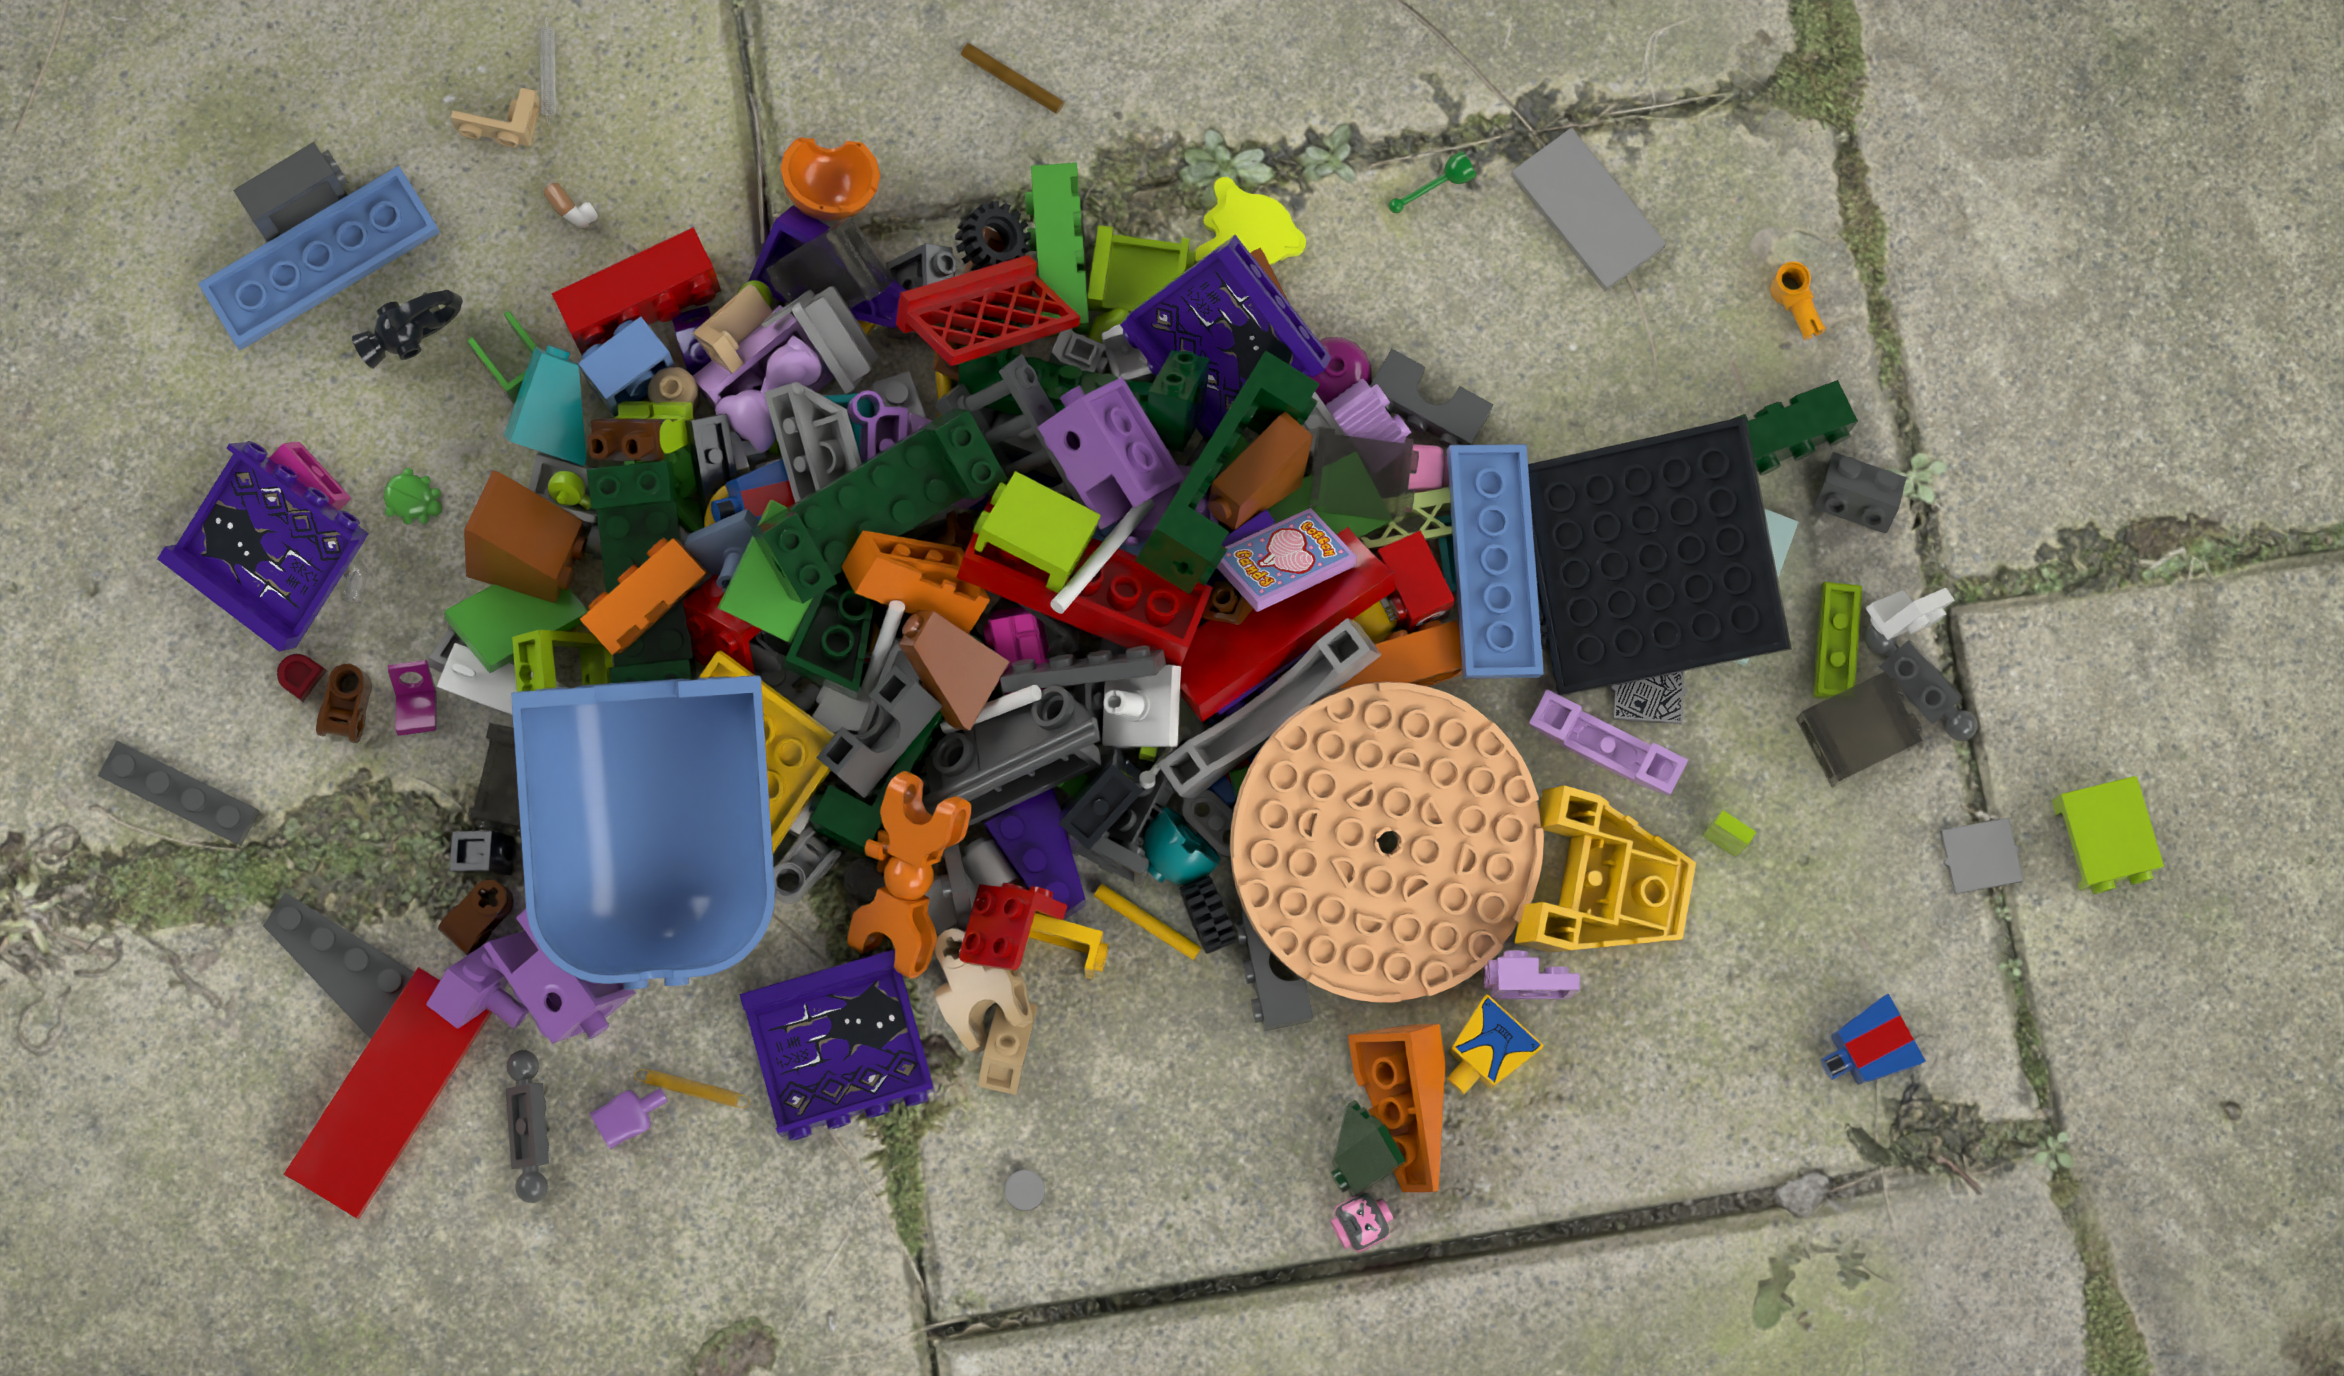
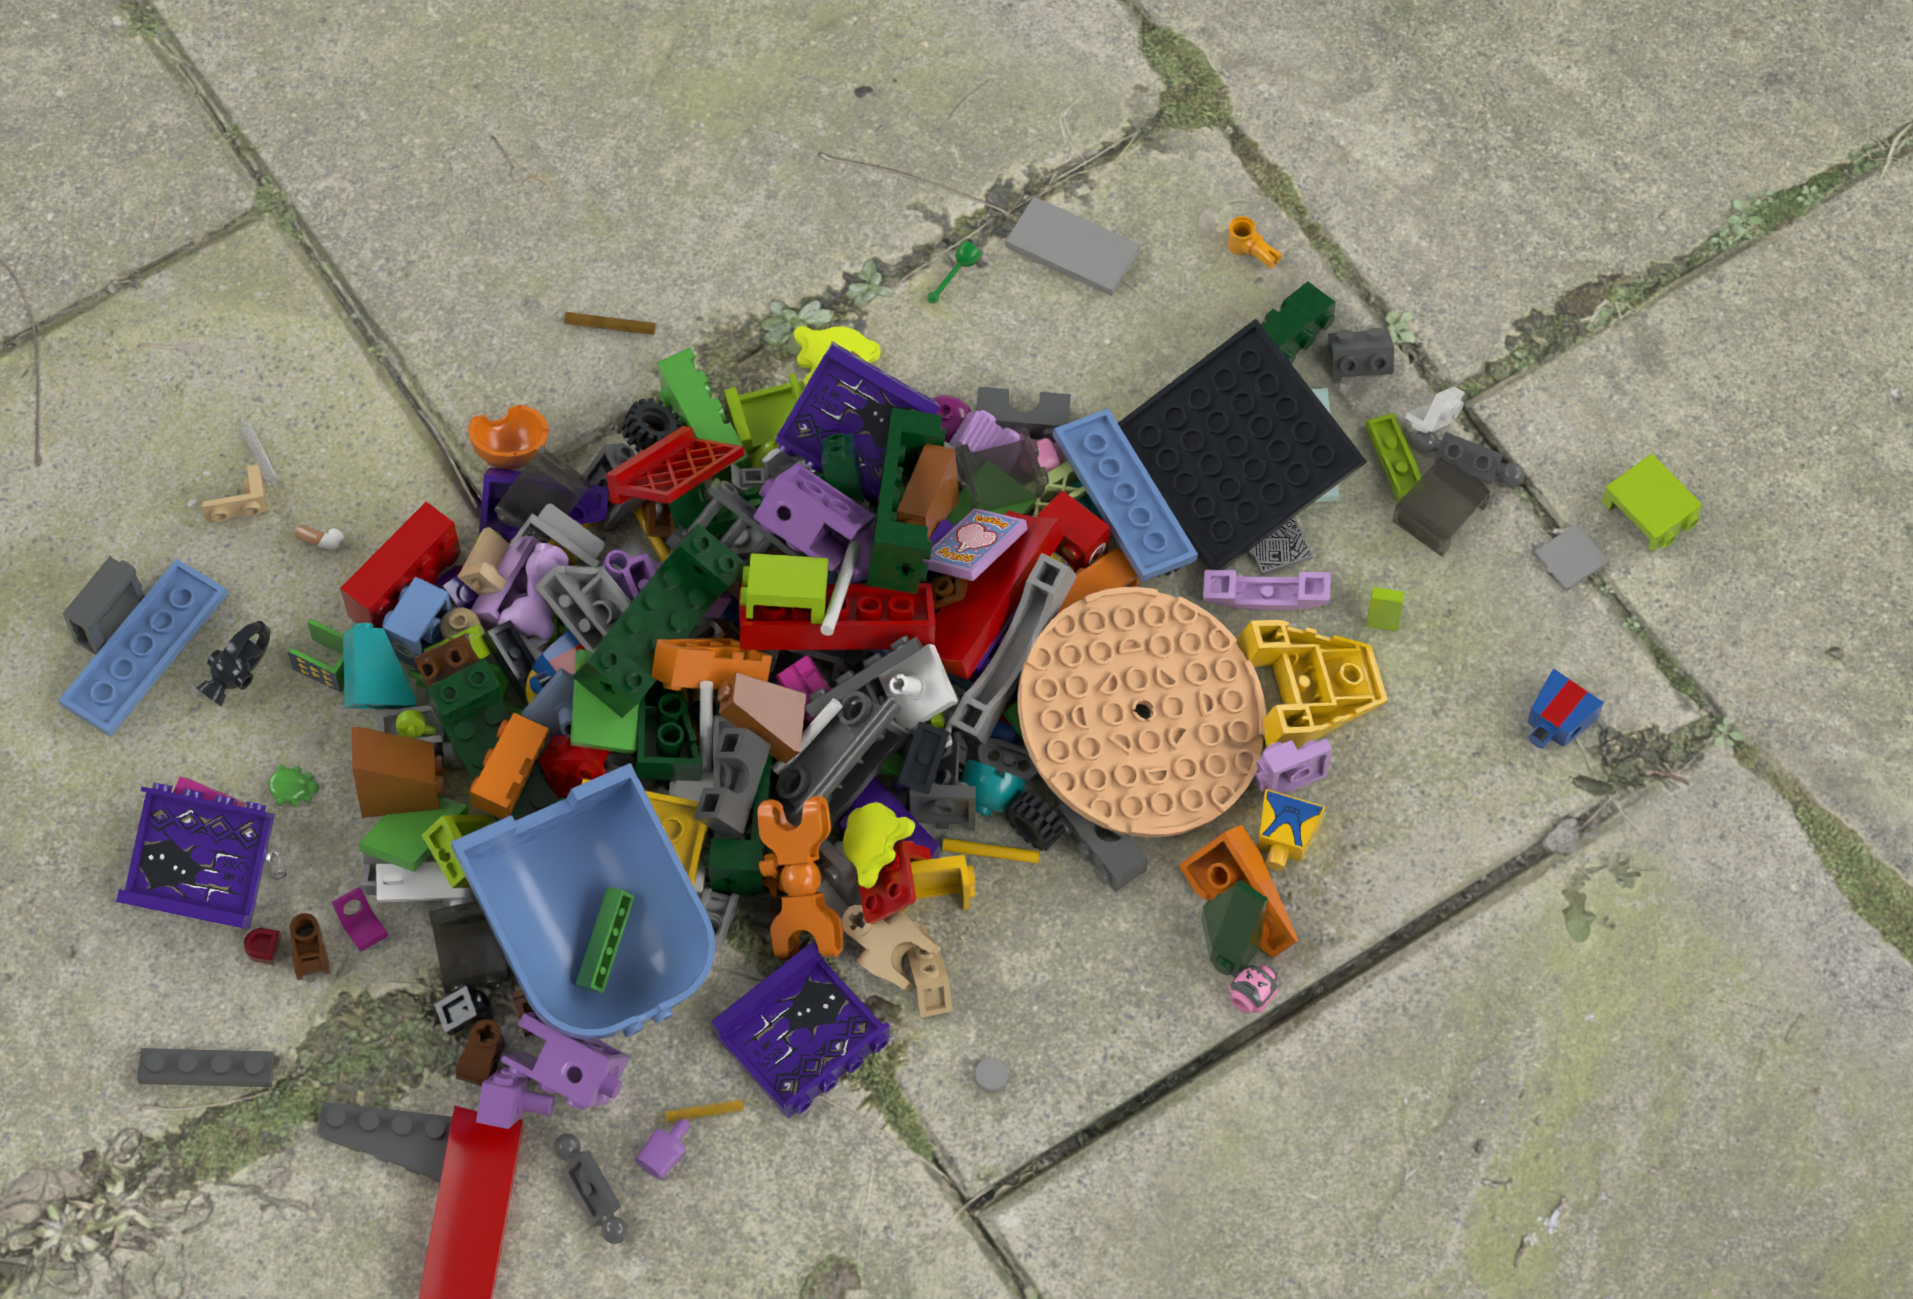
camera: 20 degrees left, 15 degrees down
none -> bright green piece [575,887,635,994]
none -> neon yellow tile [843,802,915,889]

